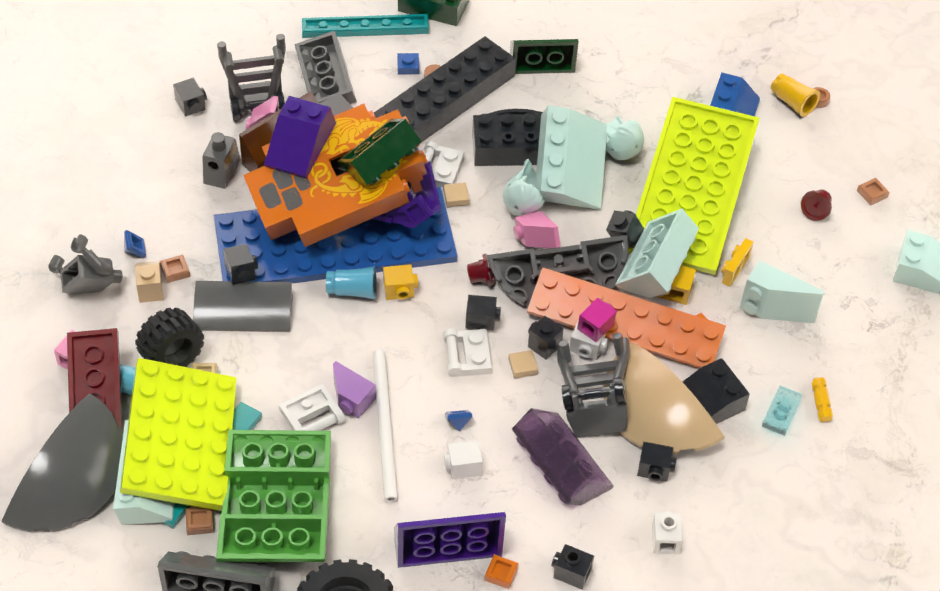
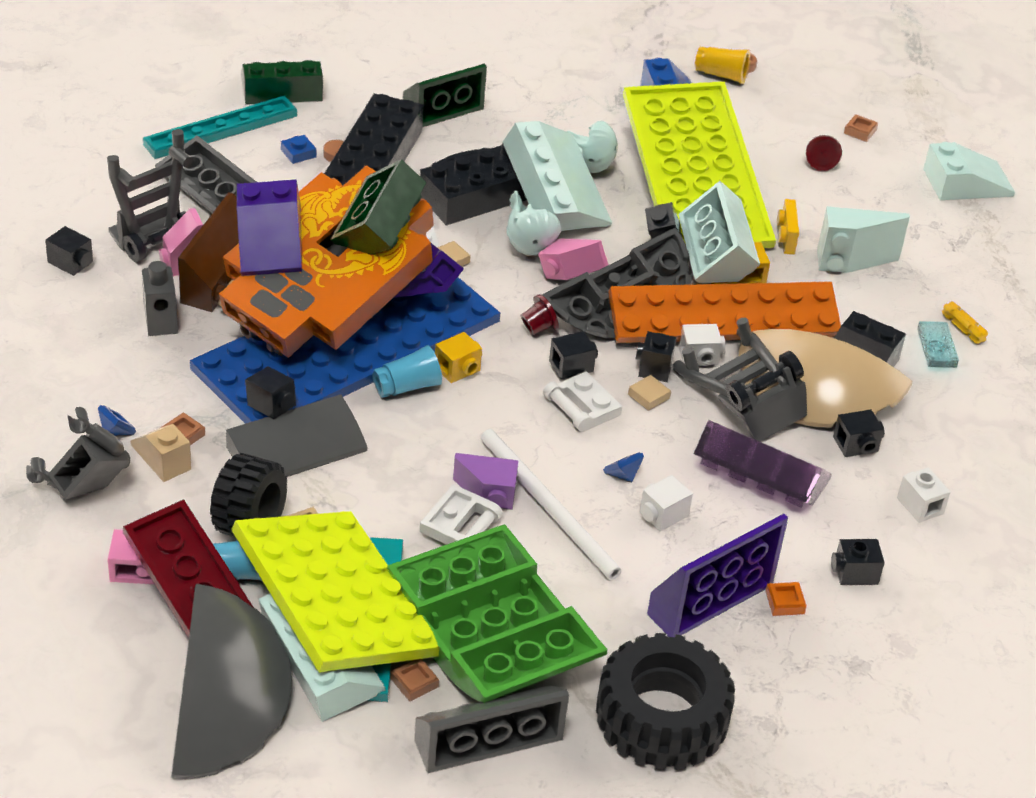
camera: 30 degrees left, 10 degrees down
dark pink brick [577,297,617,342] -> none

